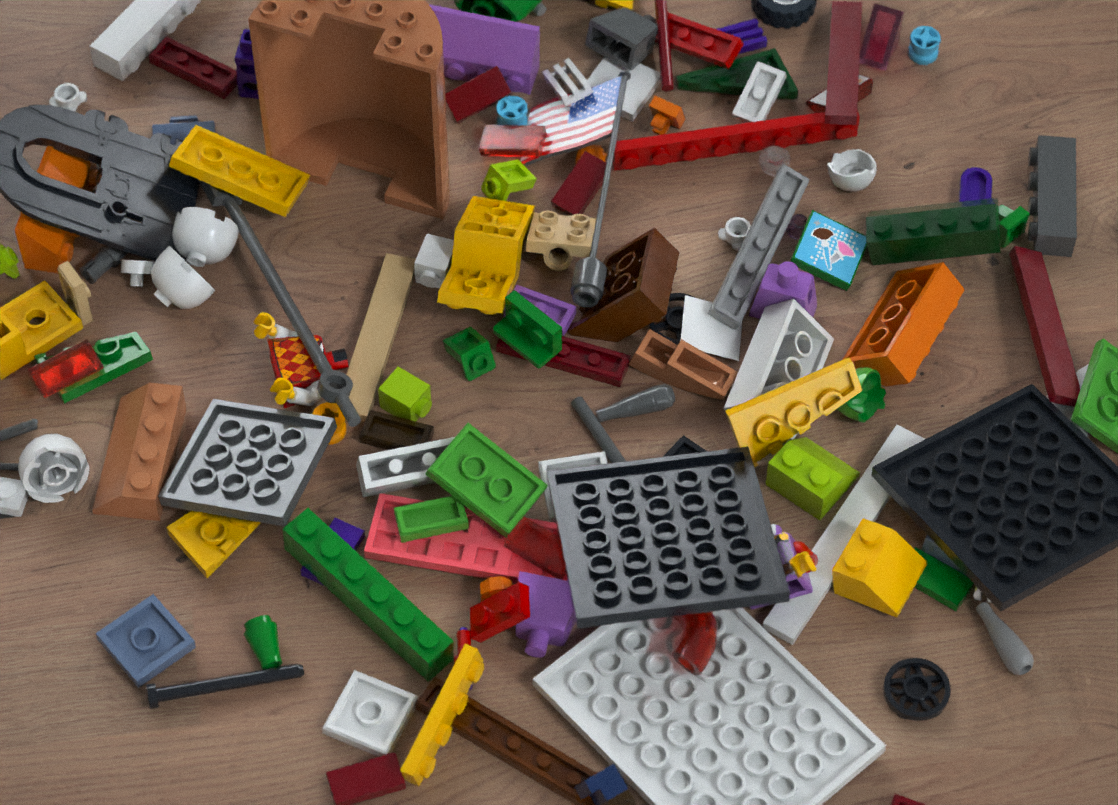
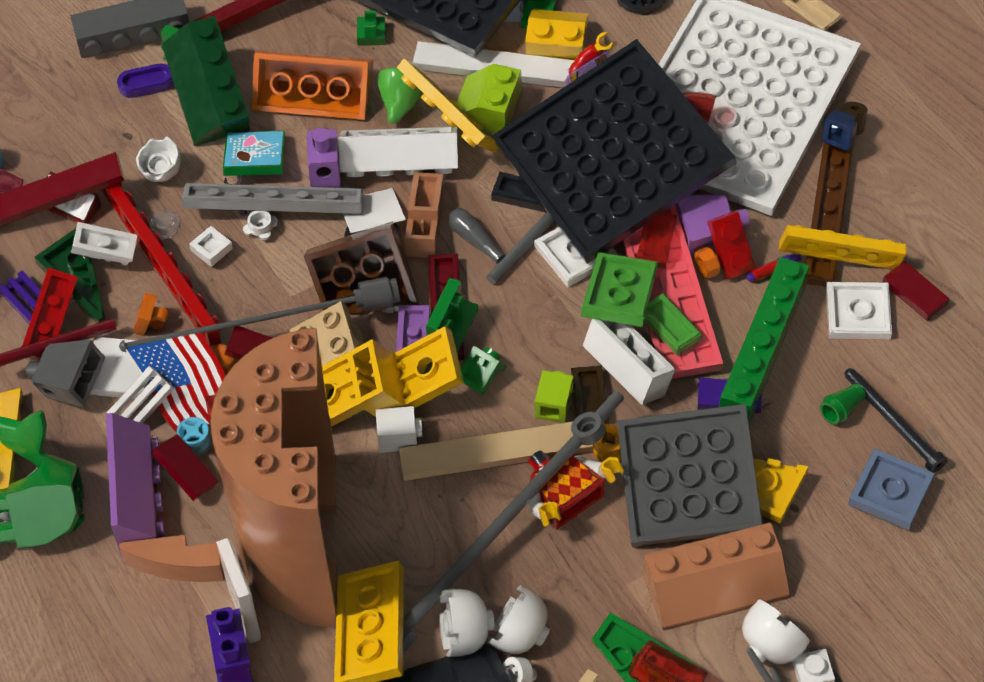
camera: 110 degrees left, 0 degrees up
none -> white plate [189,226,233,267]
none -> green tile [357,11,386,46]

